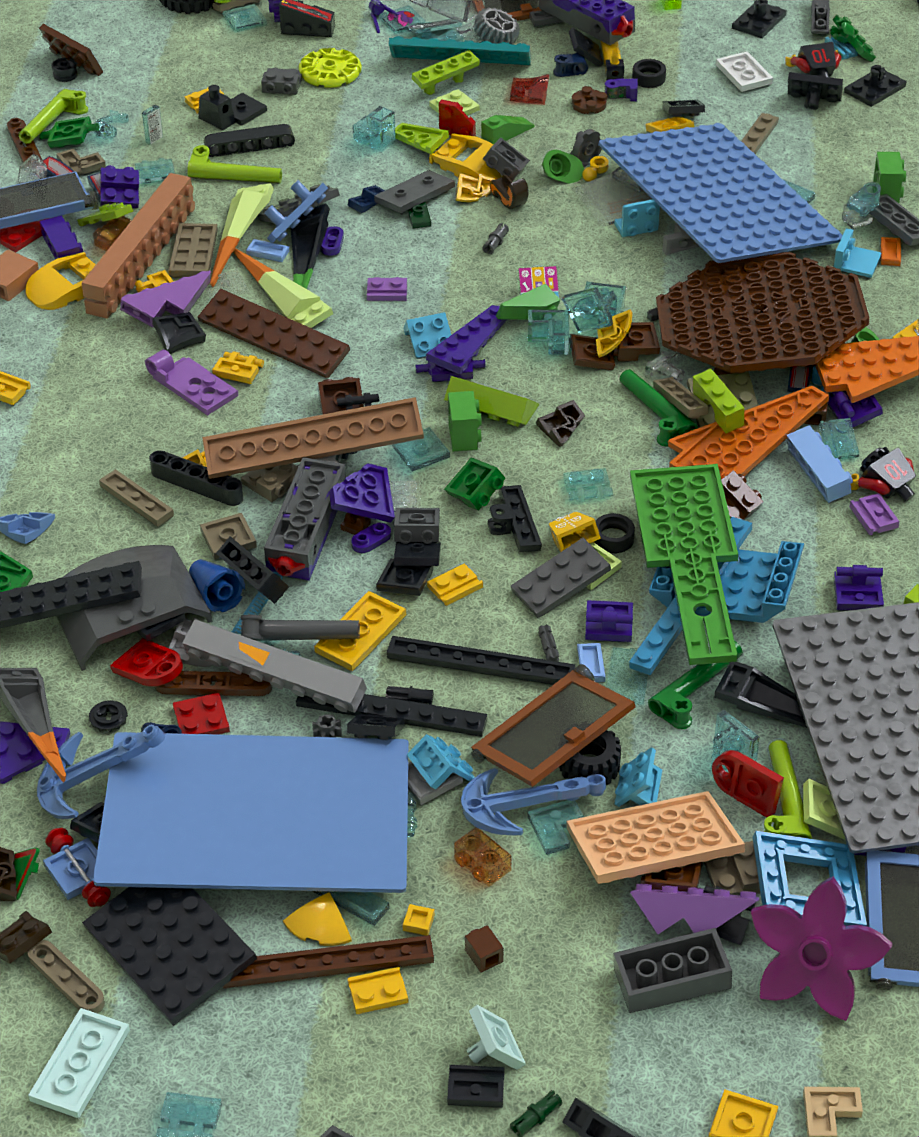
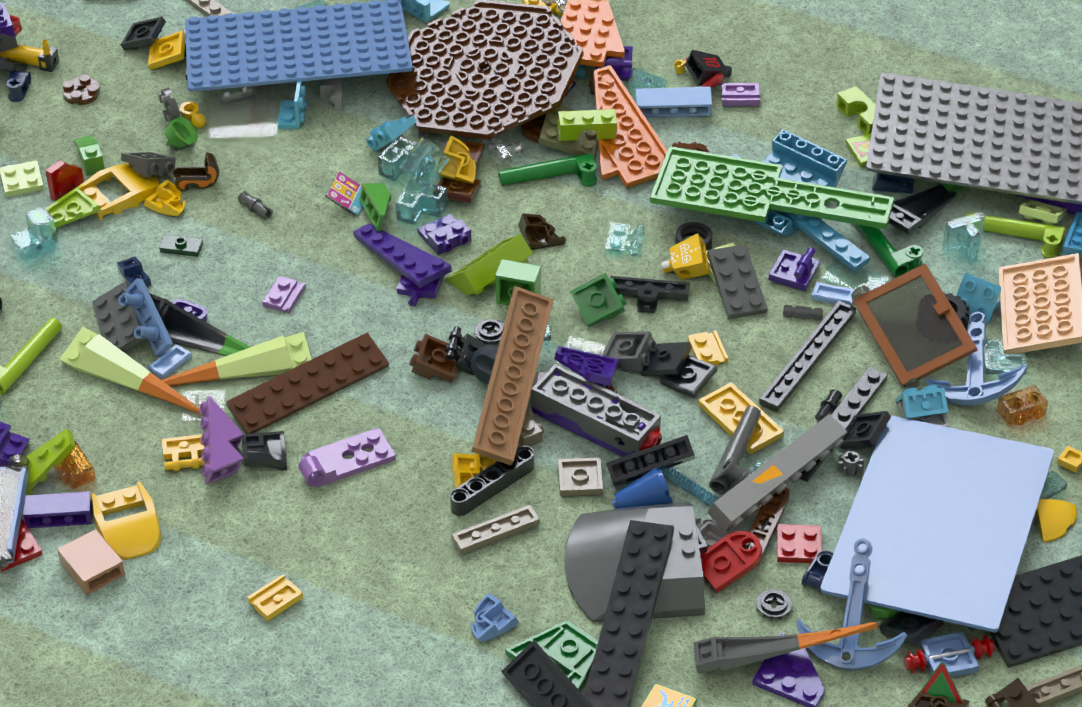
camera: 70 degrees left, 0 degrees up
nougat piece [82,173,195,319] -> none
dark tan plate [169,223,218,277] -> none
yellow plate [212,351,264,384] -> none
dark purple plate [351,523,391,553] -> none
dark grey plate [374,170,455,213] -> none
medium azure bracket [403,312,451,358] -> none
clear red plate [509,74,549,105] -> none
dark purple leg [605,79,638,101] -> none
black tyre [632,59,666,88] -> none
dark tan plate [653,377,708,419] -> none
red plate [712,750,784,818] -> none
dark purple plate [833,565,884,610] -> none
black gear [860,447,890,473] -> none
none -> medium azure plate [366,115,417,151]
none -> plate [417,214,472,255]

